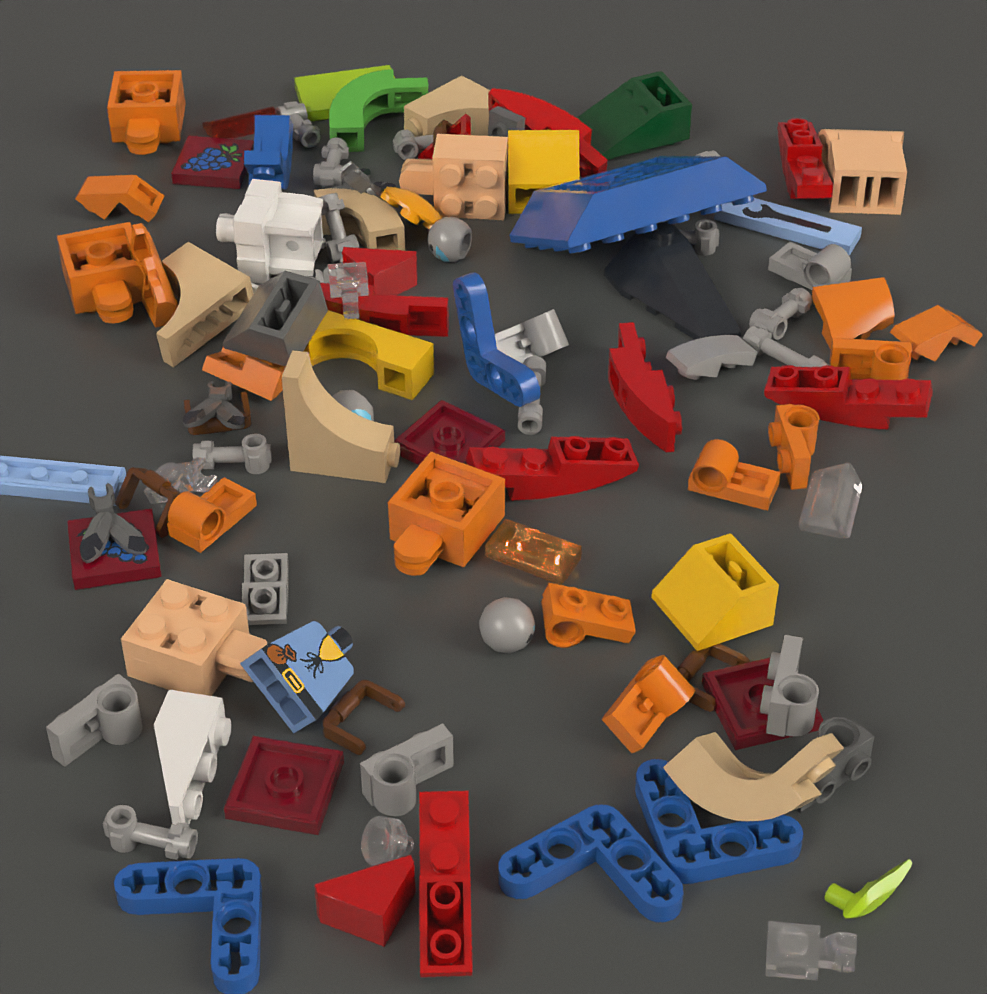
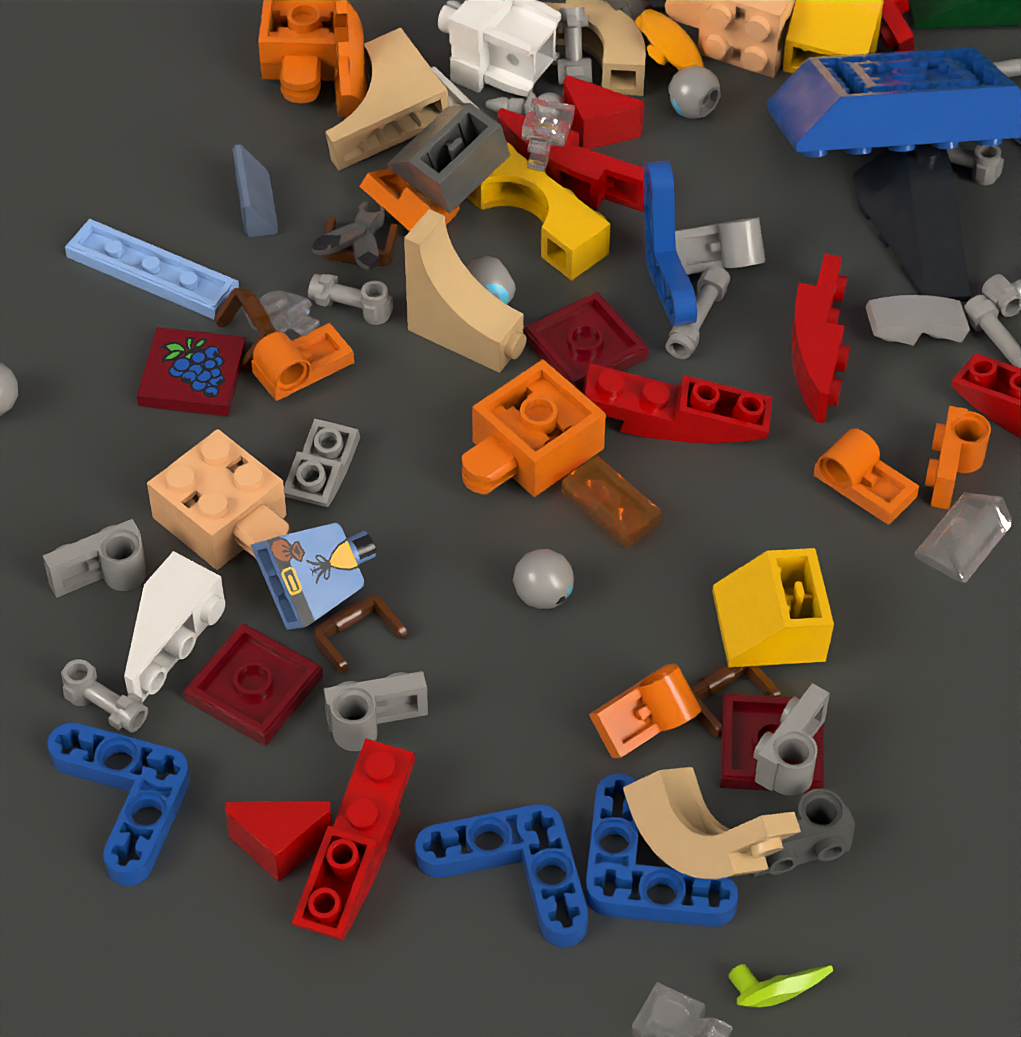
camera: 20 degrees right, 10 degrees up
dark grey piece [80,483,147,563] -> none
clear tile [361,816,414,866] -> none
orange plate [541,583,636,648] -> none
none -> sand blue slope [233,144,278,238]

